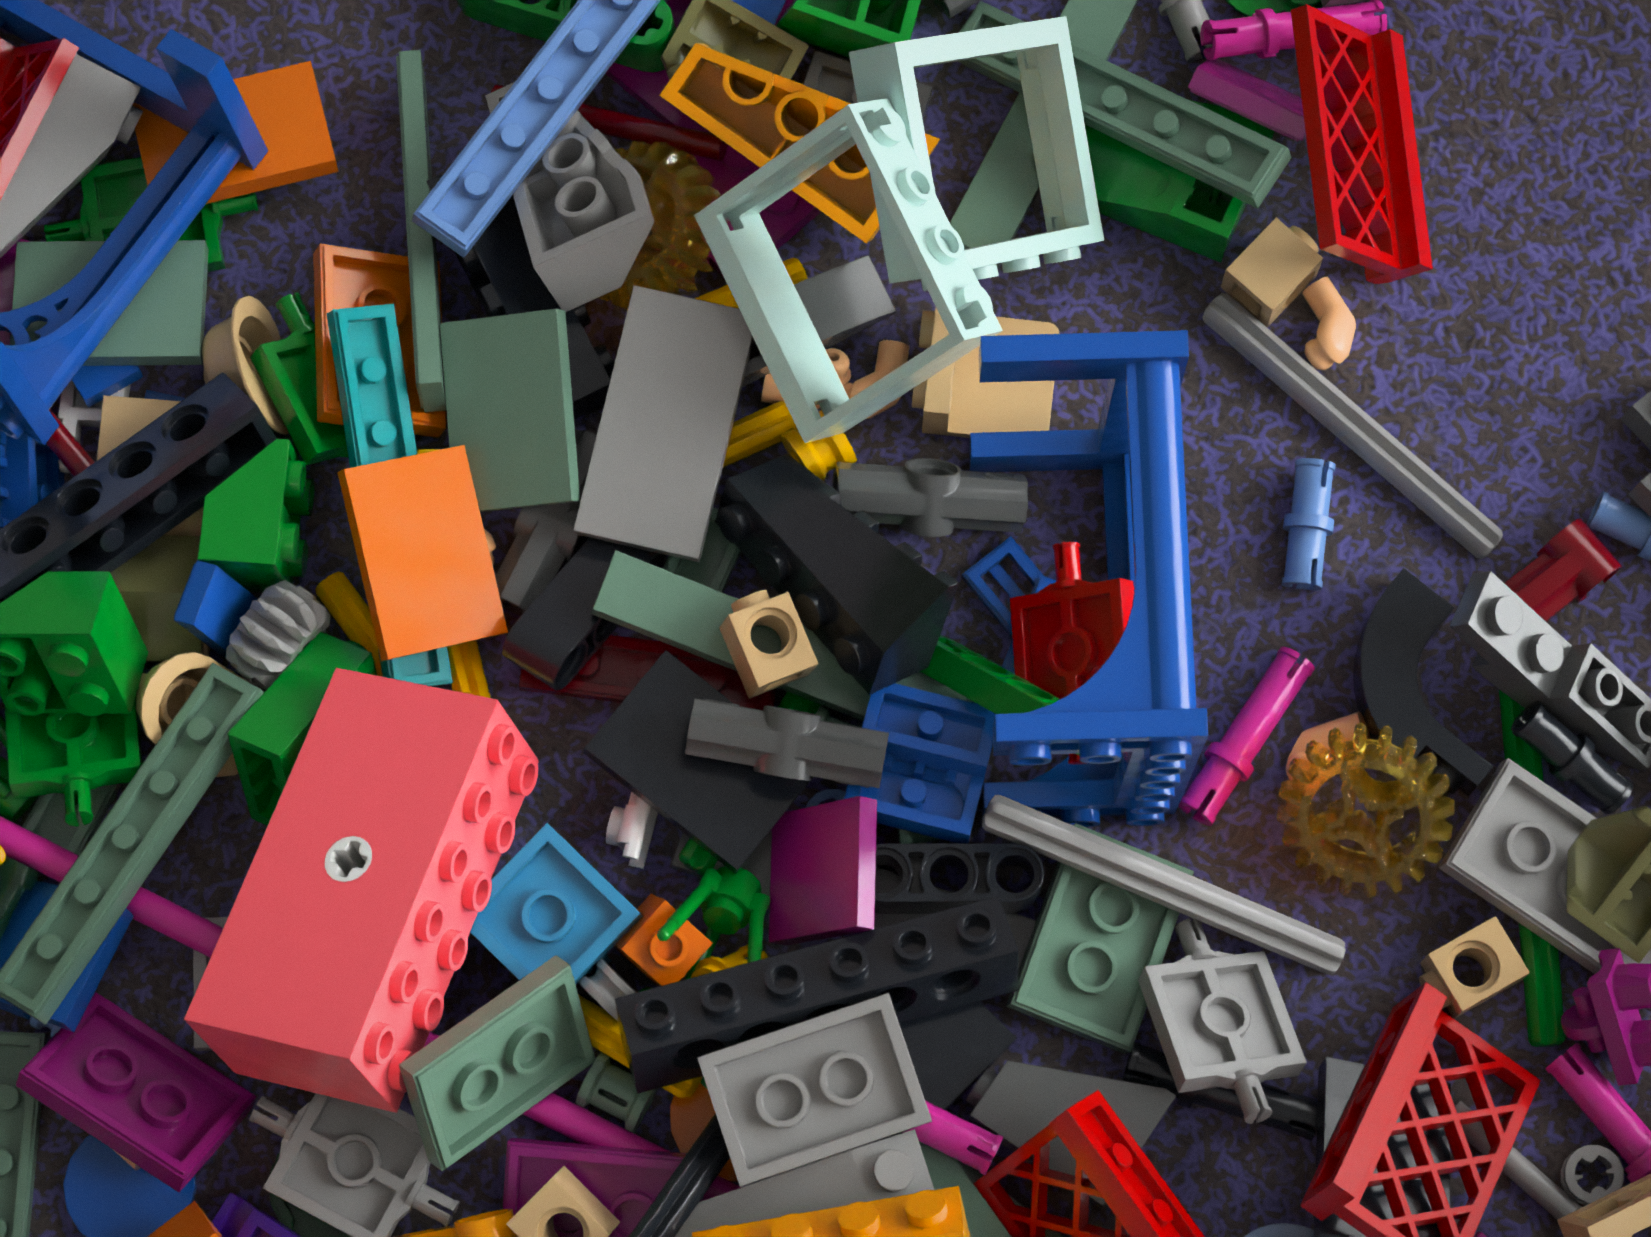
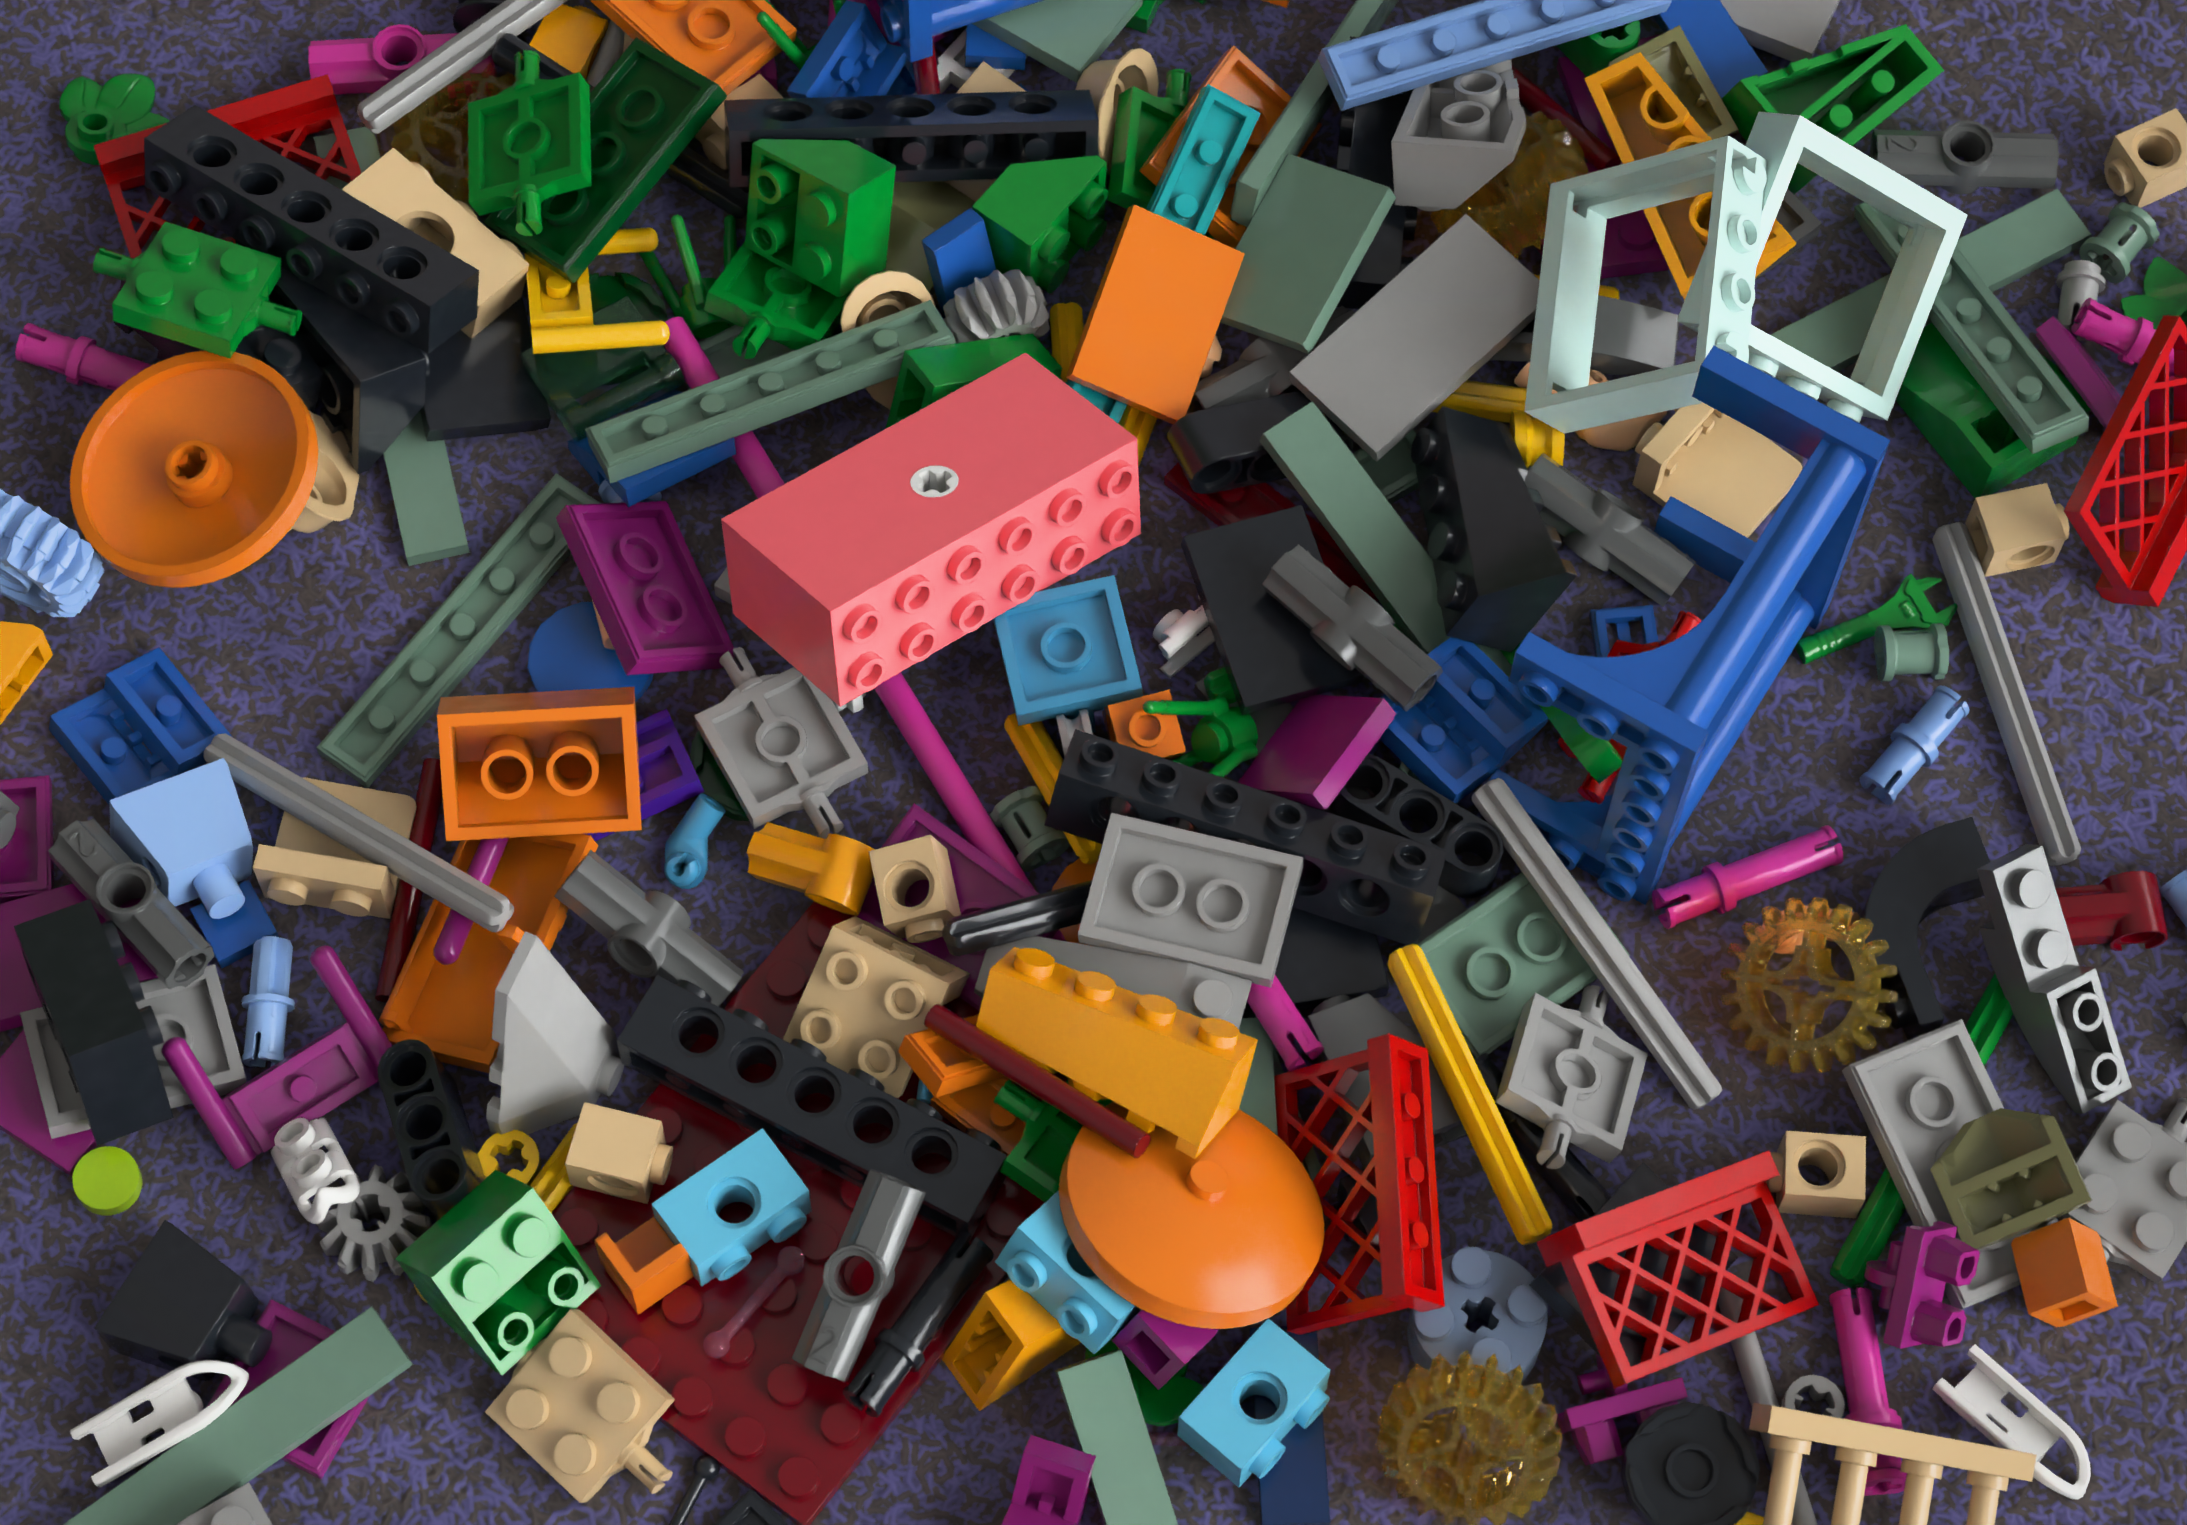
camera: 30 degrees right, 10 degrees down
sand green tile [399,955,595,1171] -> none
tan brick [719,590,819,699] -> none
light nougat arm [1302,276,1356,370] -> none
black pin [1511,701,1633,814] -> none
none -> yellow axle [1387,944,1553,1245]
none -> green piece [1795,574,1958,664]
none -> sand green bush [1874,623,1949,682]

